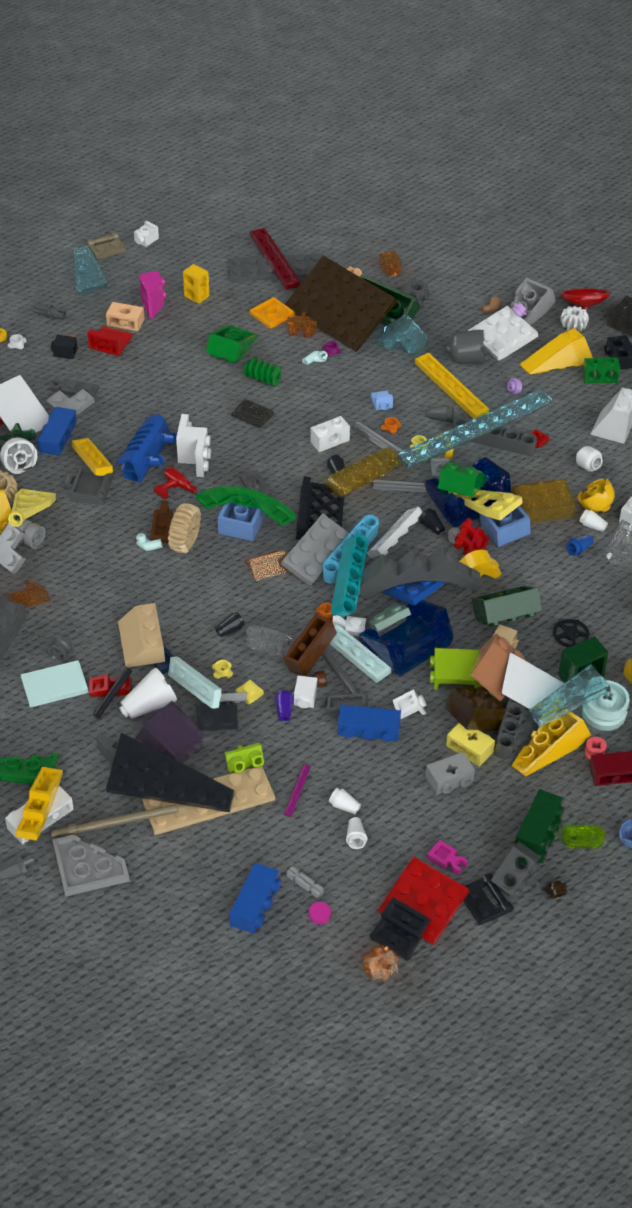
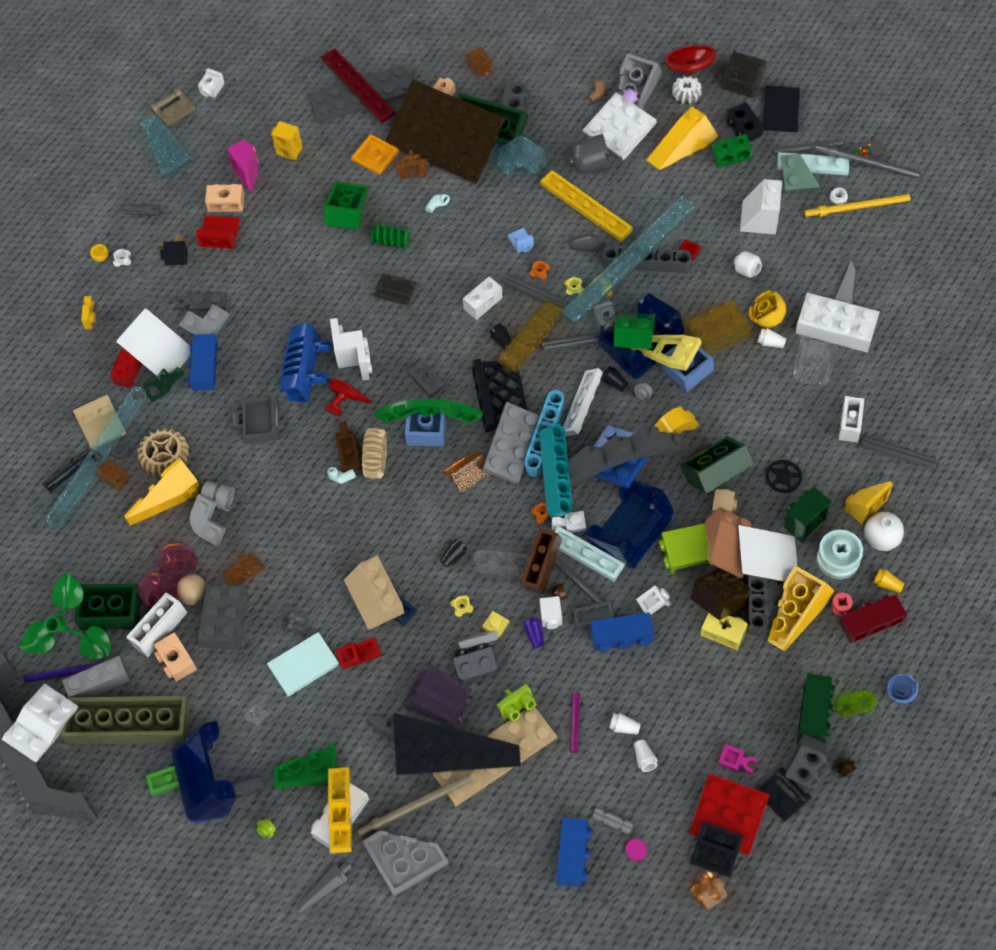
camera: 10 degrees left, 15 degrees up
white cylinder [0,437,37,474] -> none
light yellow plate [8,489,56,527] -> none
yellow plate [72,438,113,476] -> none
black bar [93,667,132,719] -> none
white cone [119,668,177,719] -> none
light aqua plate [168,656,222,709] -> none
magenta plate [322,341,341,357] -> none
sand green wing [368,602,411,632] -> none
light grey brick [425,752,475,795] -> none
red plate [454,519,490,556] -> none
lavender plate [507,378,522,395] -> none
clear light blue wing [529,664,611,727] -> none
blue cone [566,535,593,556] -> none

